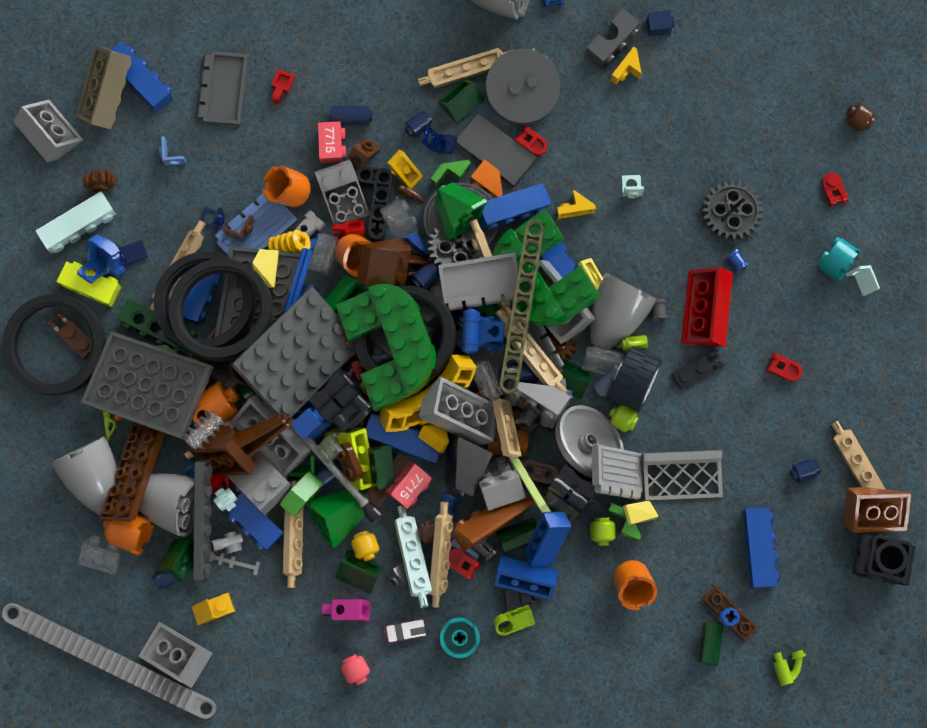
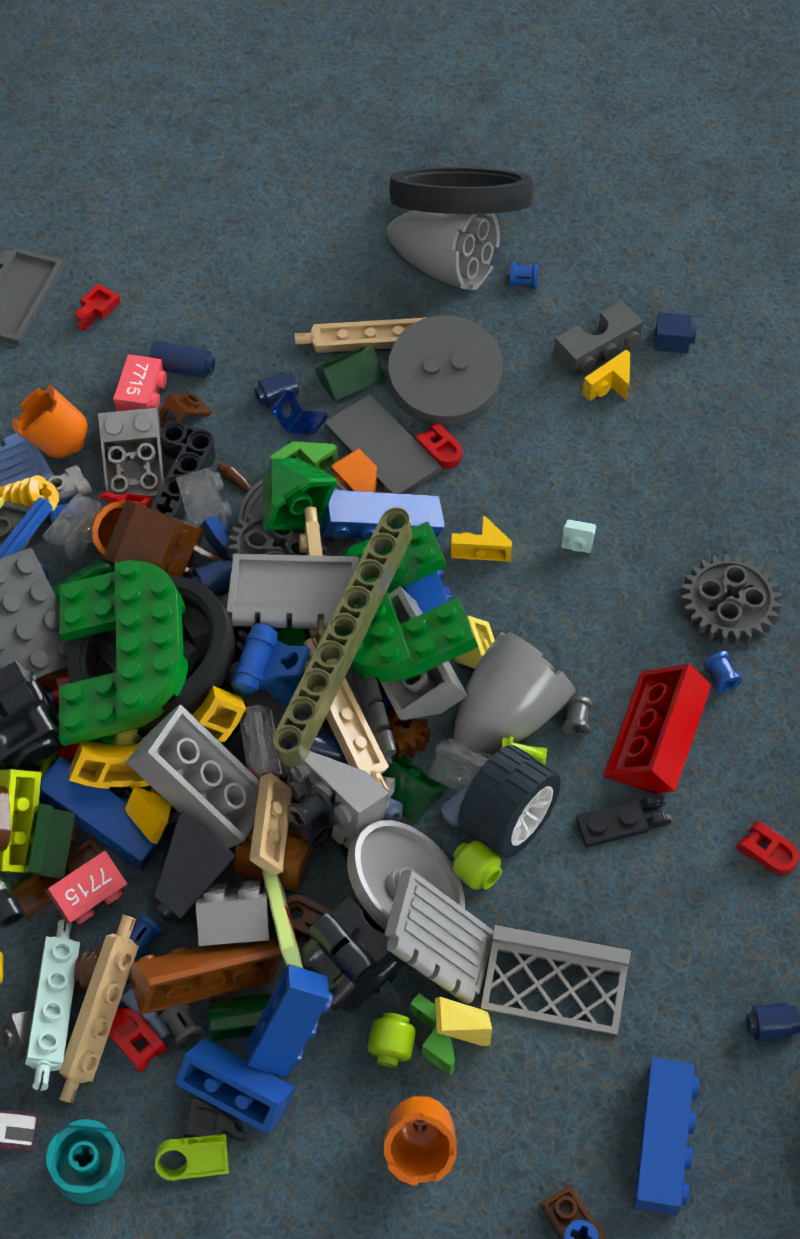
camera: 15 degrees right, 20 degrees down
yellow slope [387,150,423,189] -> none

